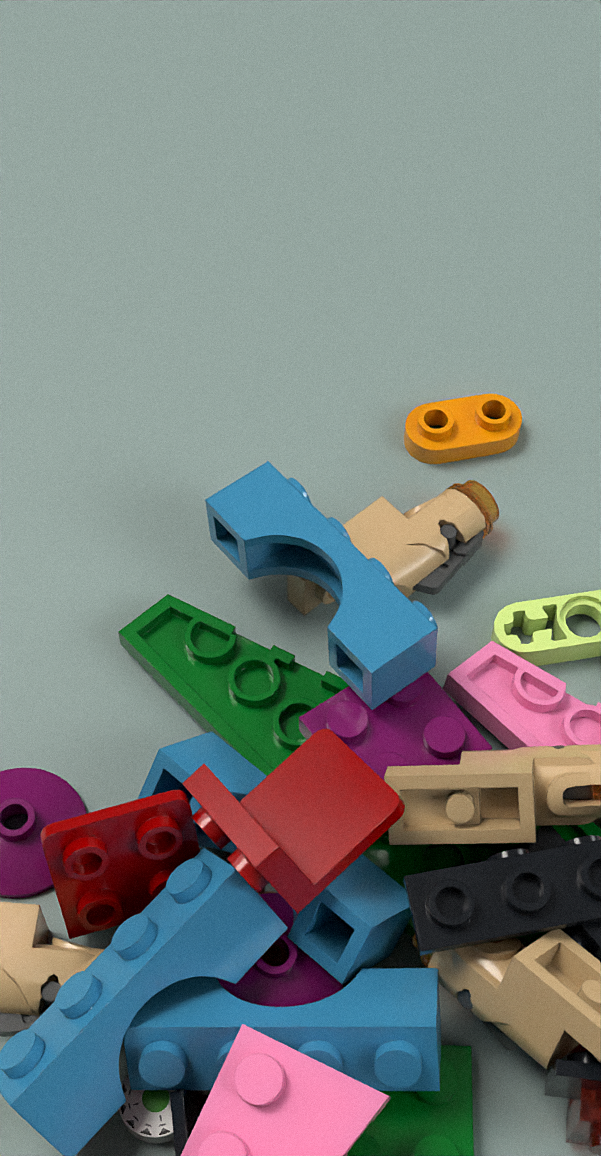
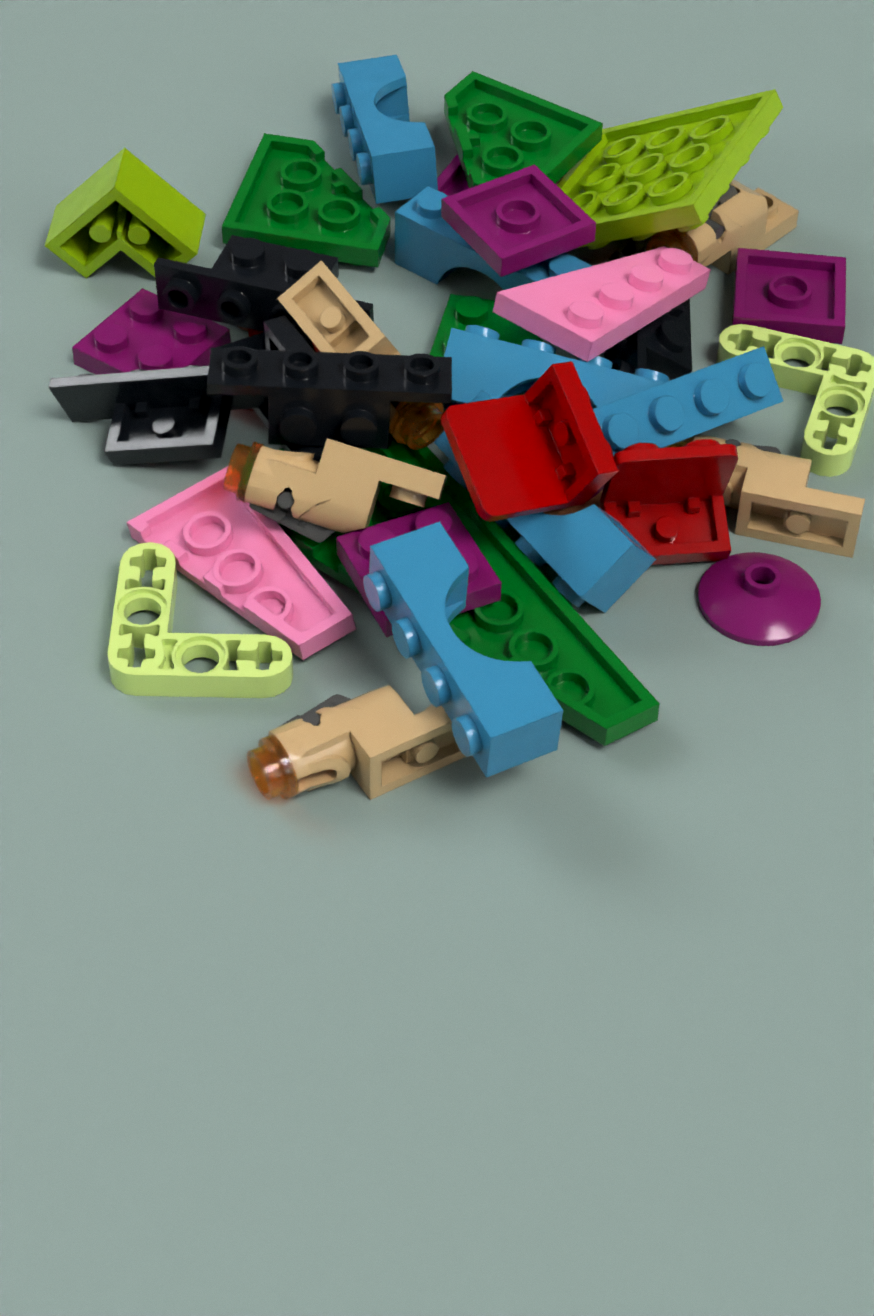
camera: 170 degrees left, 10 degrees down
light orange plate [404,394,522,464] -> none

